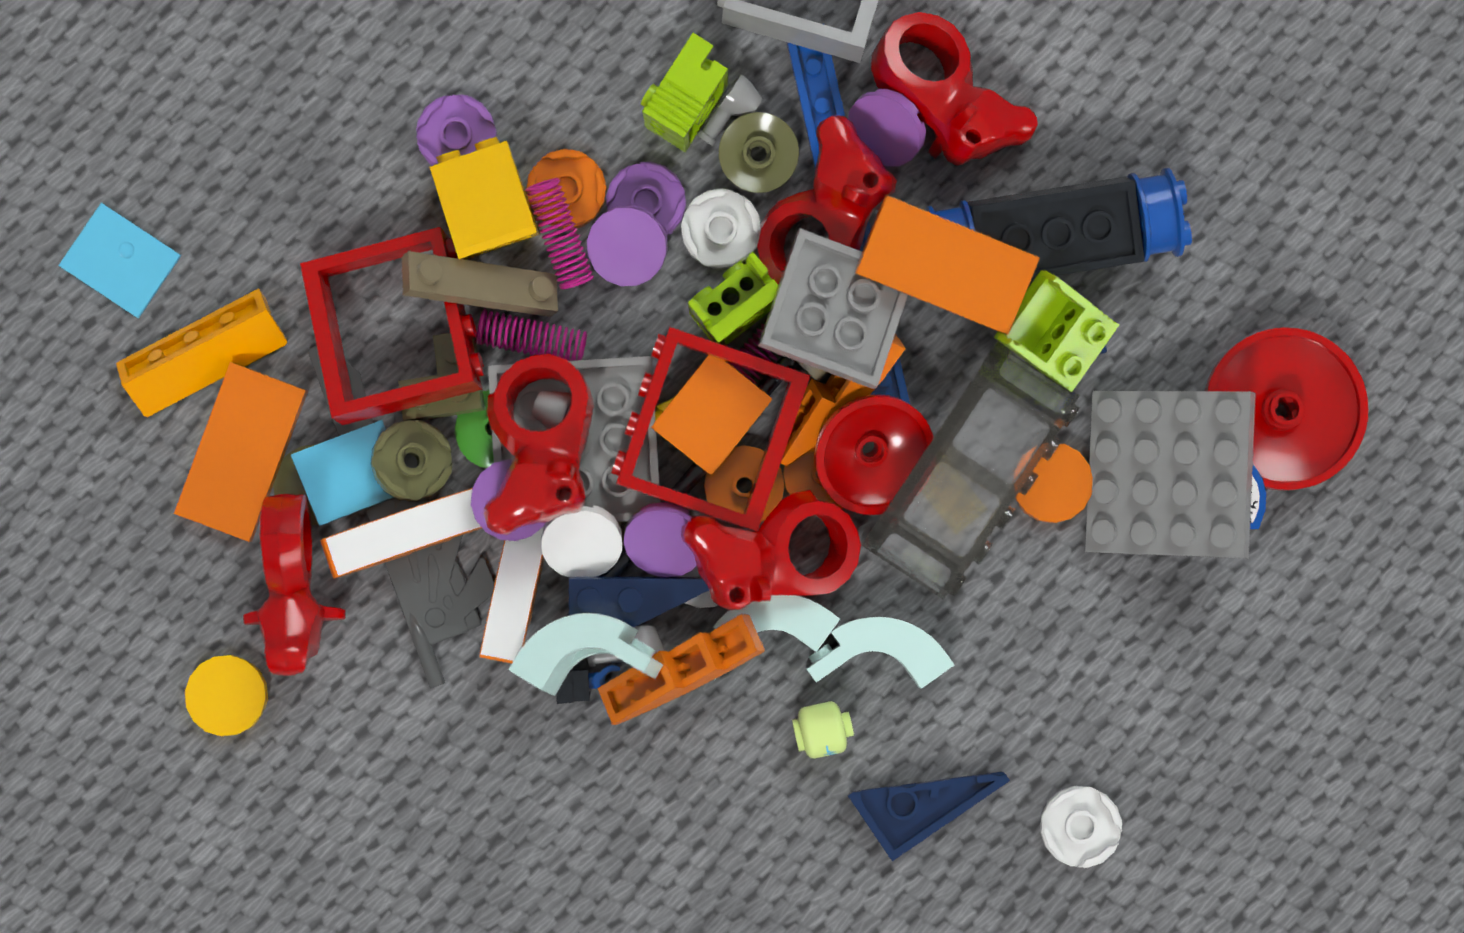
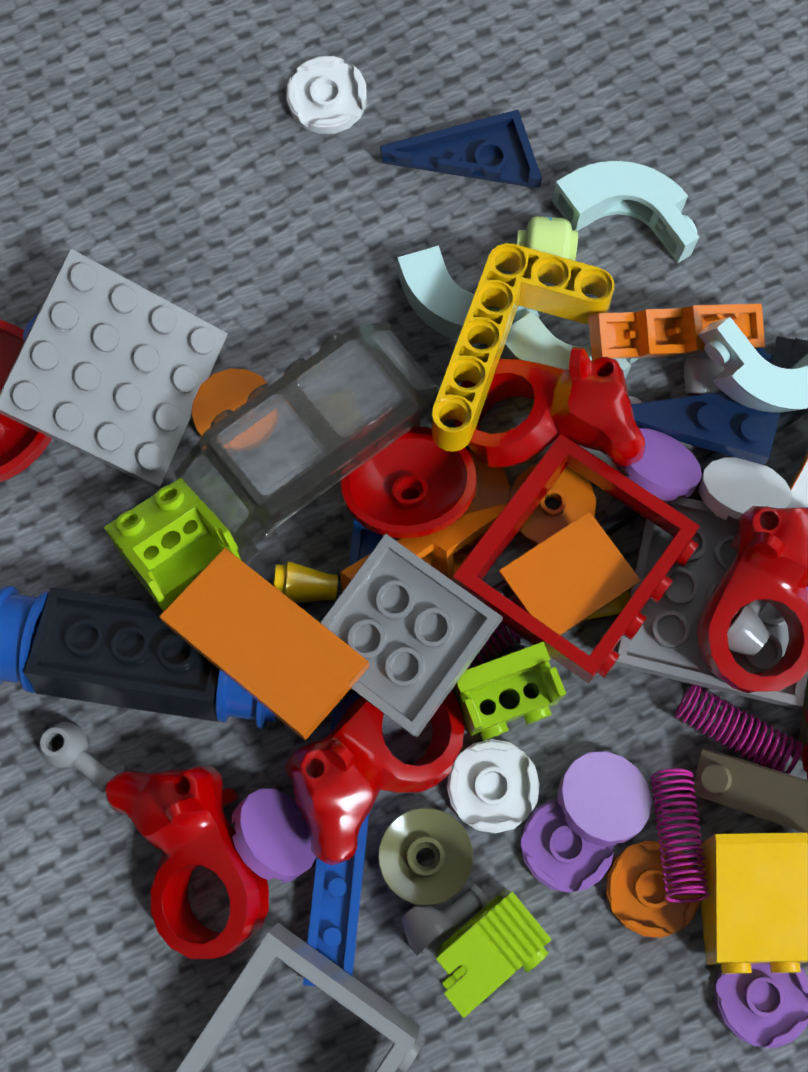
camera: 160 degrees left, 10 degrees down
none -> light grey bar [39,722,117,793]
none -> yellow cone [273,561,338,604]
none -> yellow beam [432,243,614,452]
none -> light aqua arch [552,161,699,264]

